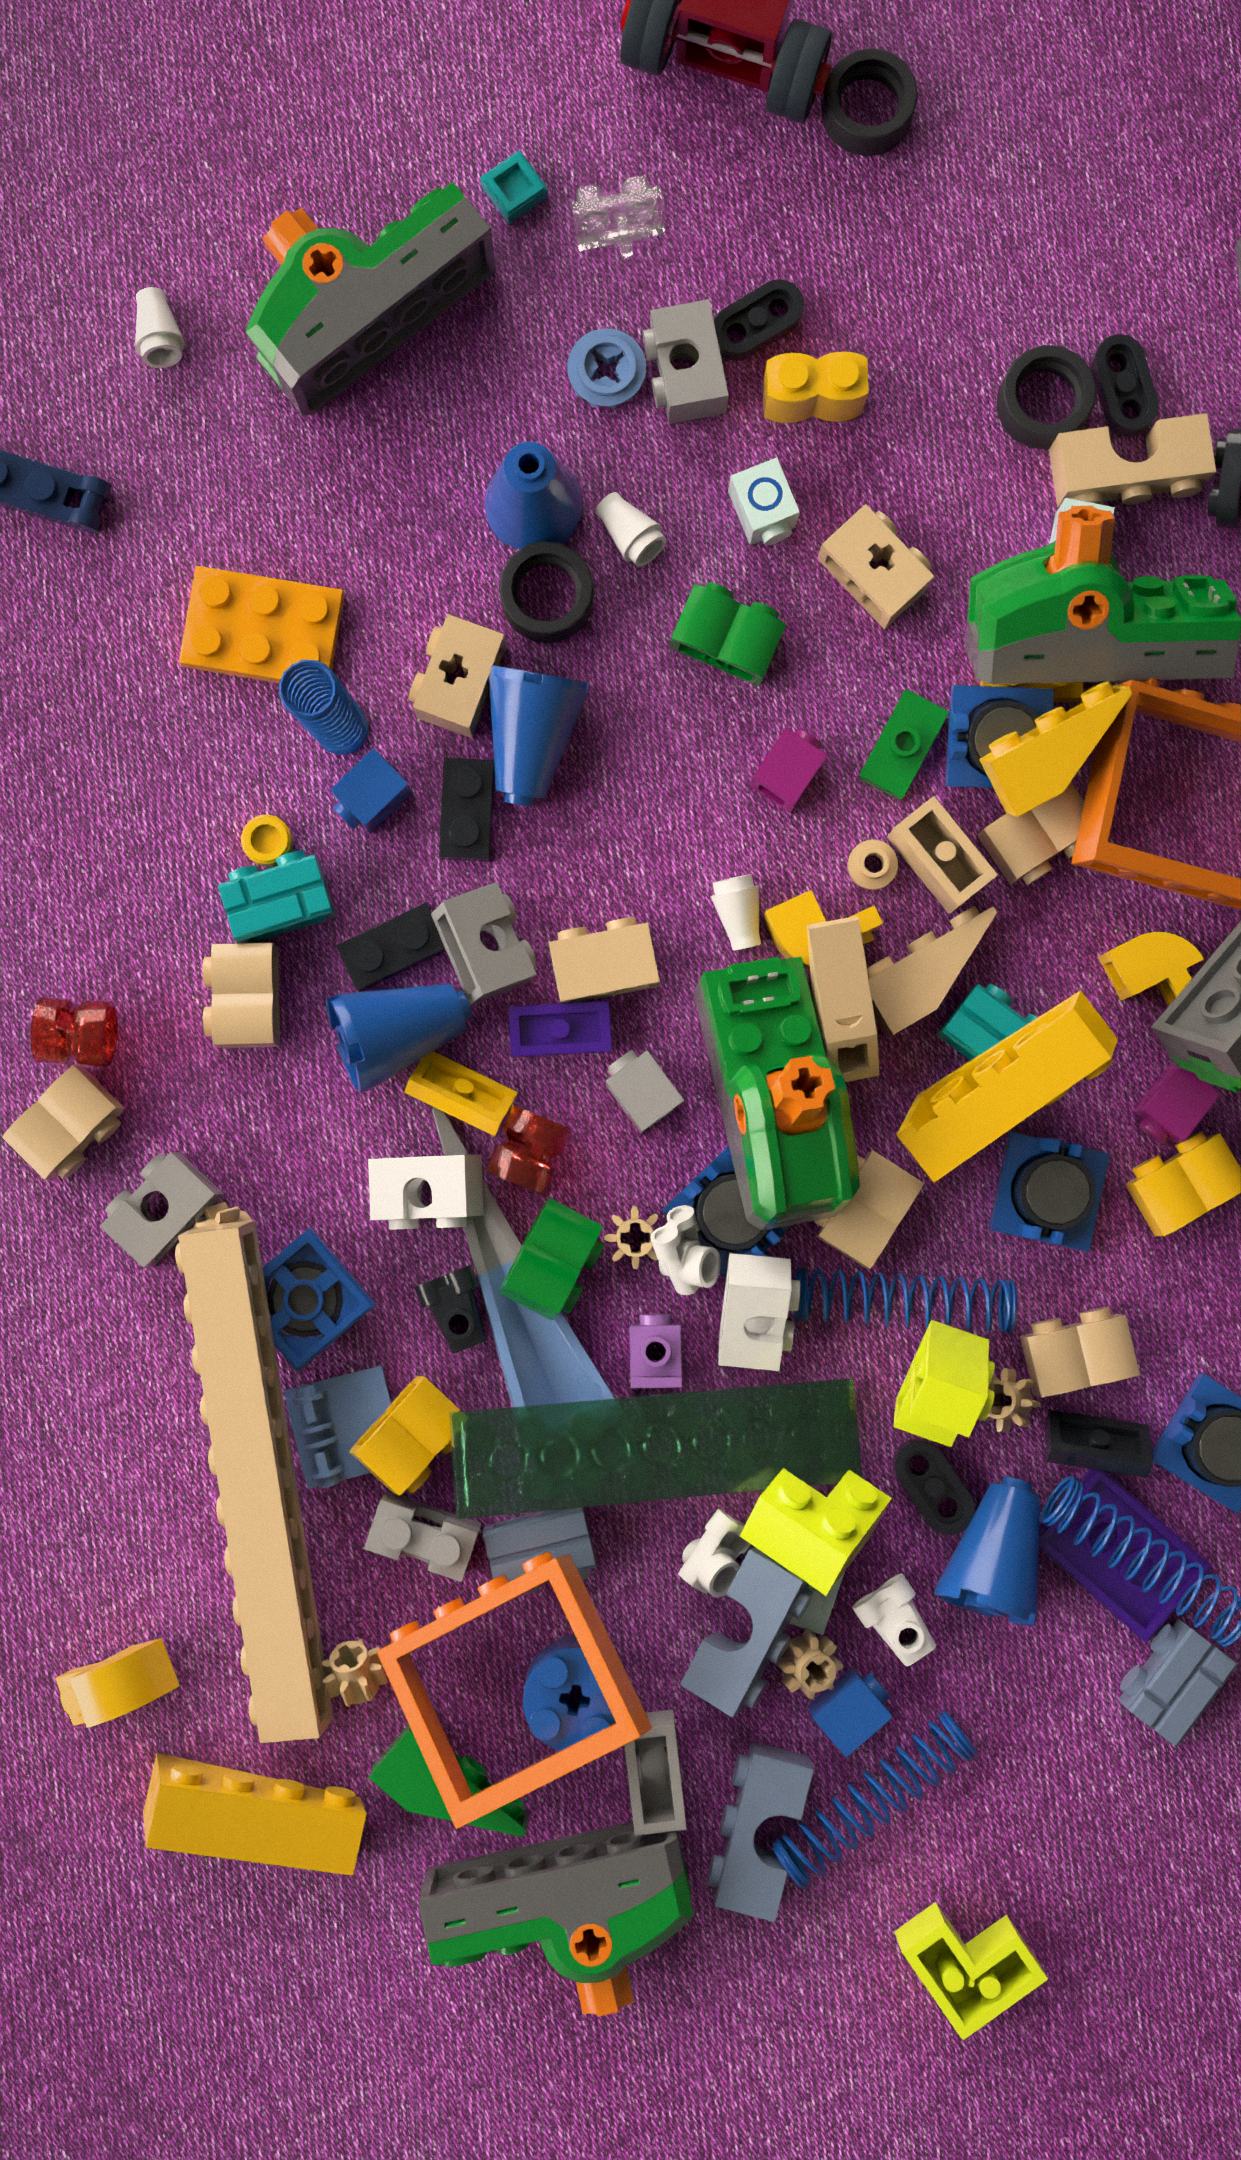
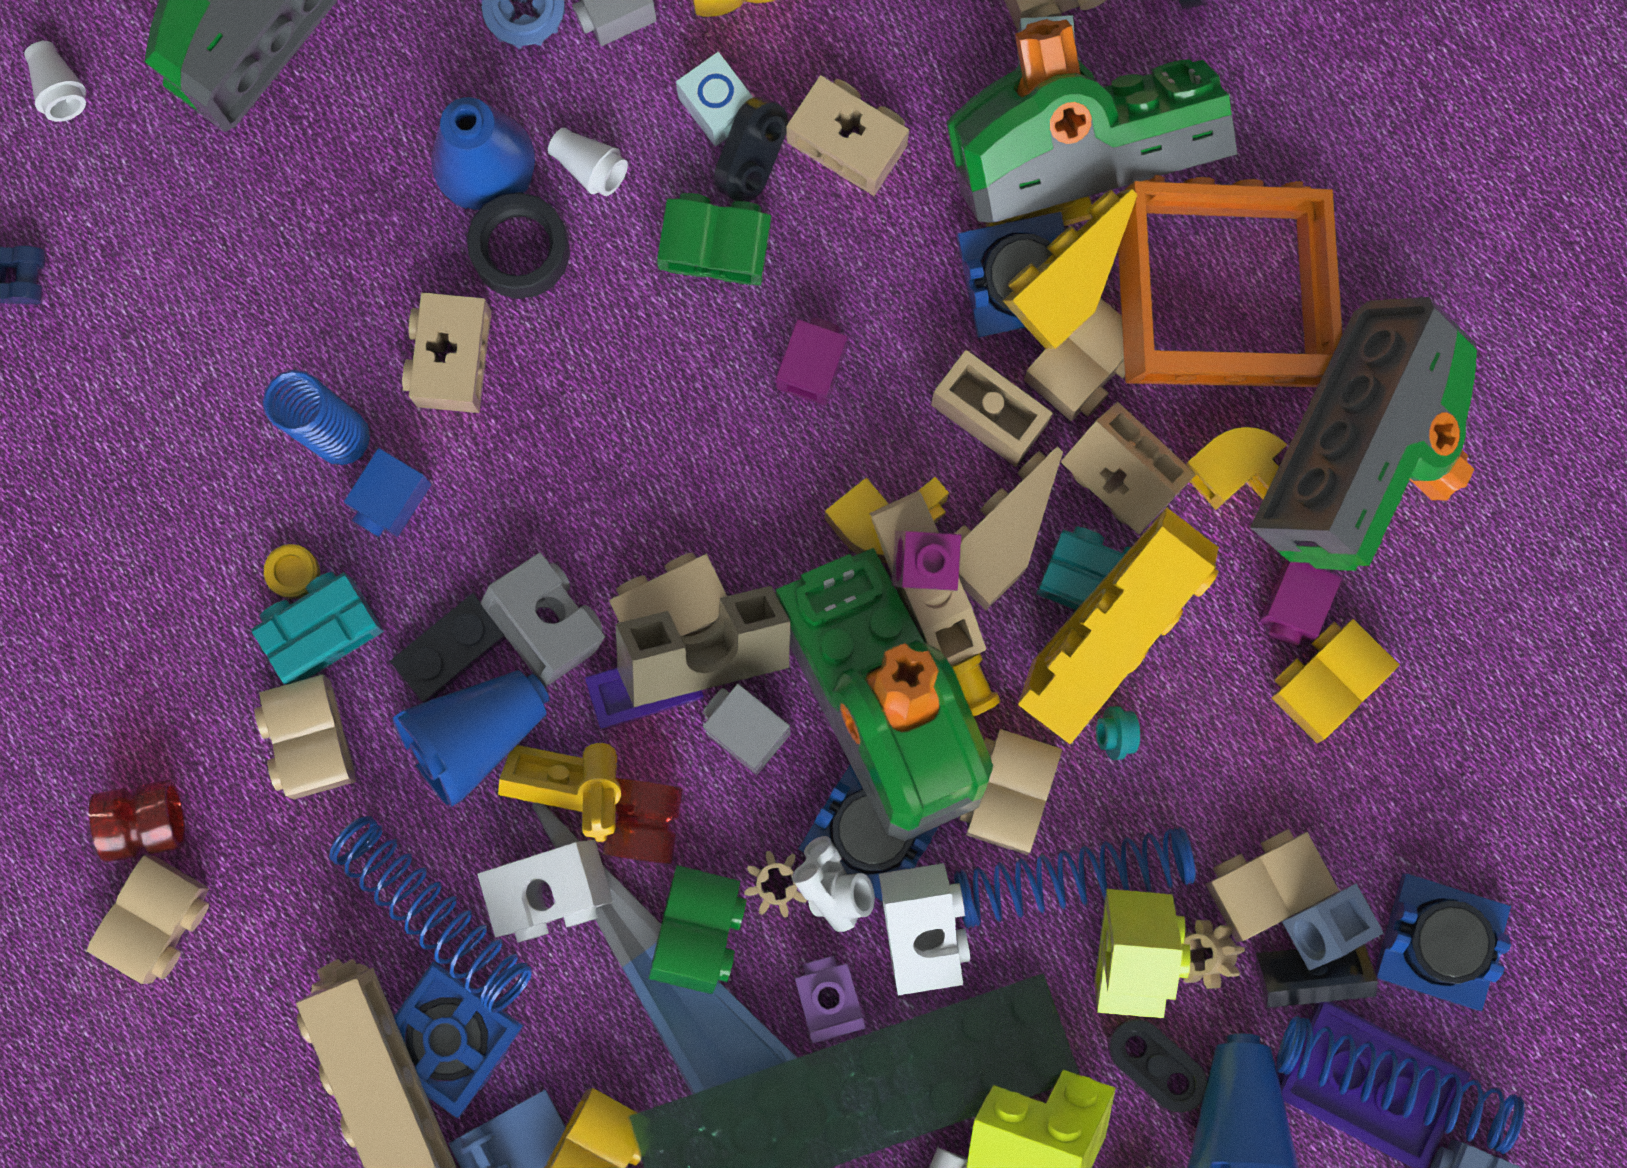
camera: 10 degrees left, 5 degrees down
light grey brick [100,1152,224,1268] -> none
light orange plate [179,566,345,684] -> none
black plate [414,1265,487,1354] -> none
black plate [439,758,495,862] -> none
blue cone [489,665,589,807] -> none
white cone [710,874,761,950] -> none
tan plate [847,840,898,890] -> none
green plate [857,688,949,801] -> none
piece [988,1132,1110,1252] -> none
none -> blue piece [329,816,532,1013]
none -> yellow axle [577,743,621,842]
none -> dark tan arch [616,586,790,707]
none -> black plate [714,97,788,202]
none -> magenta brick [892,531,961,591]
none -> yellow bush [952,653,1001,716]
none -> tan brick [1061,402,1196,535]
none -> teal plate [1096,706,1140,760]
none -> sand blue brick [1282,884,1384,971]

